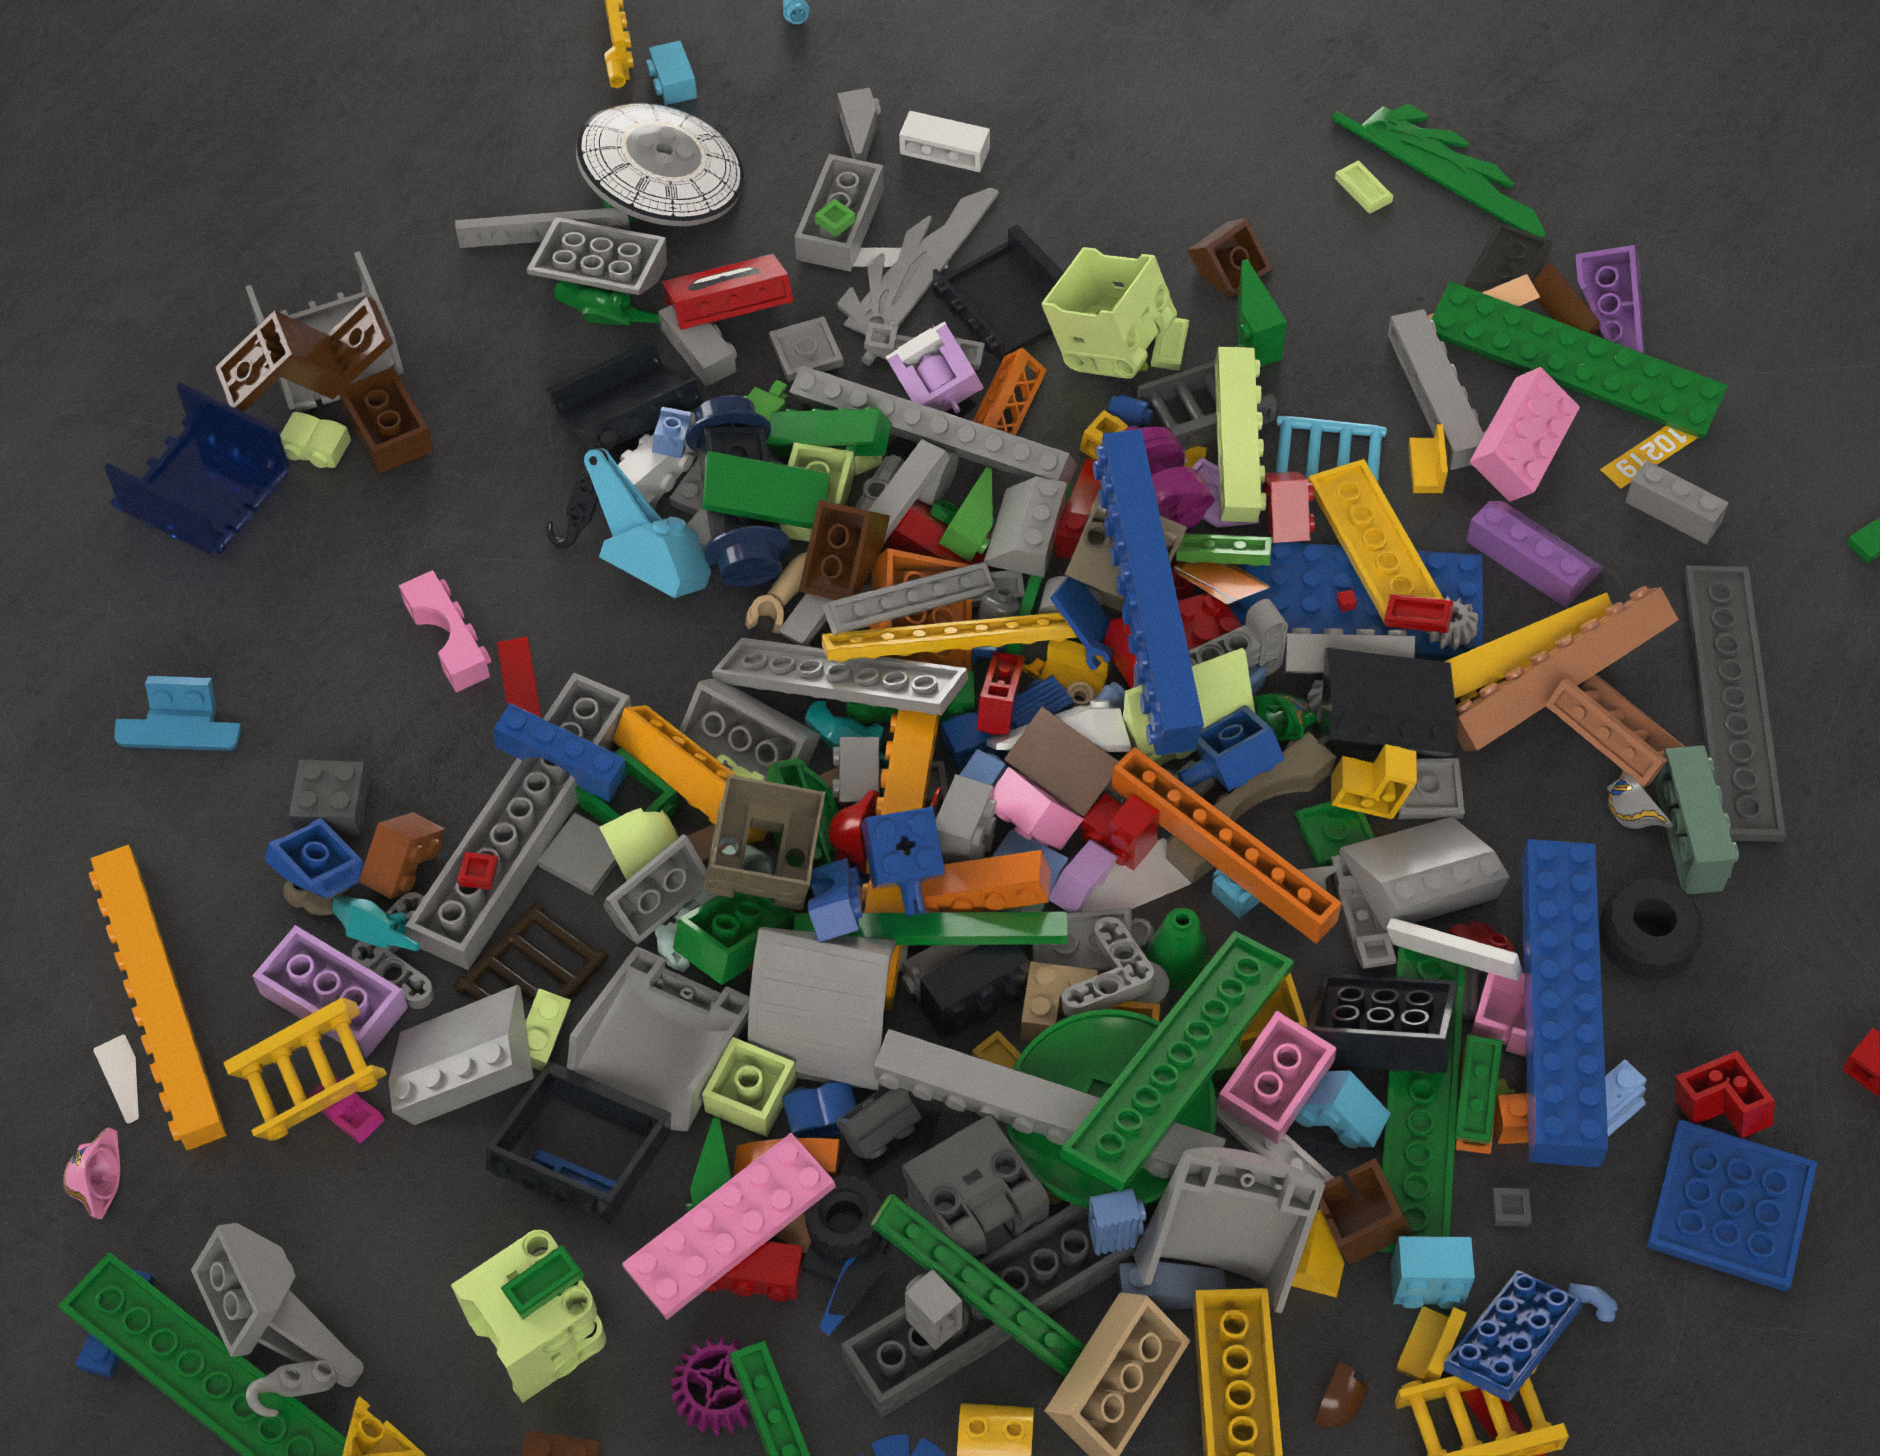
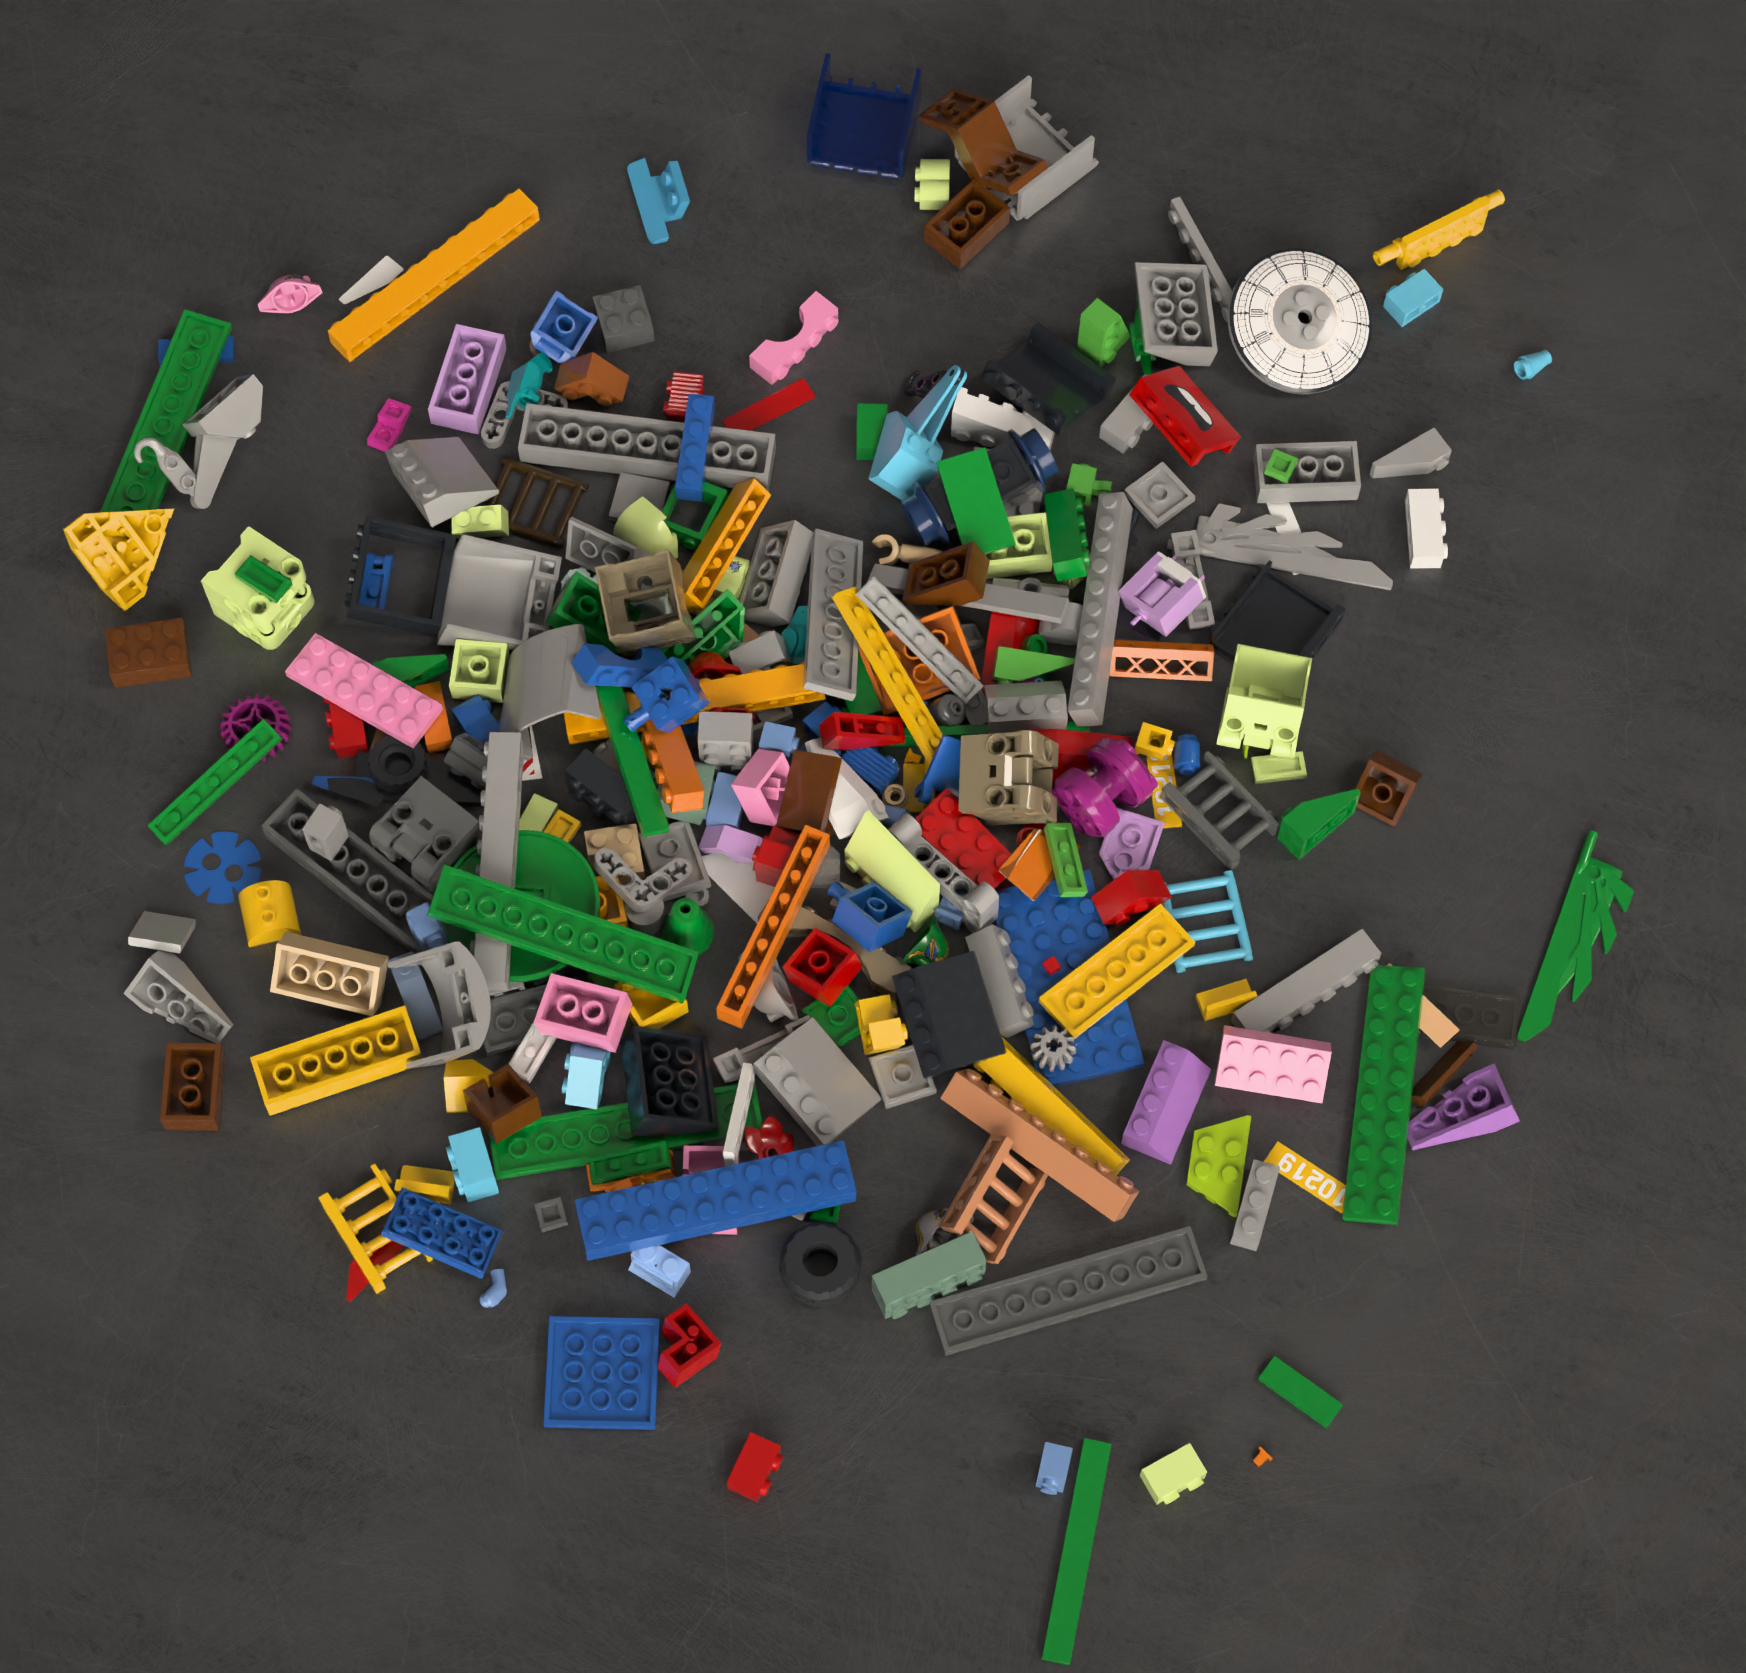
camera: 70 degrees right, 10 degrees up
yellow fence [223,997,387,1141] -> none
red tile [457,852,499,890] -> none
medium blue brick [652,407,692,458] -> none
green tile [870,1194,1086,1378] -> none
blue brick [1093,429,1204,755] -> none
yellowish green brick [1214,347,1266,522] -> none
reddish brown brick [1314,1361,1369,1428] -> none
yellowish green tile [1335,160,1393,214] -> none
red tile [1384,594,1454,633] -> none
none -> red brick [663,371,704,423]
none -> red brick [783,928,862,1007]
none -> green brick [856,403,887,460]
none -> bright green wedge [1077,298,1131,367]
none -> lime wing [1186,1115,1251,1218]

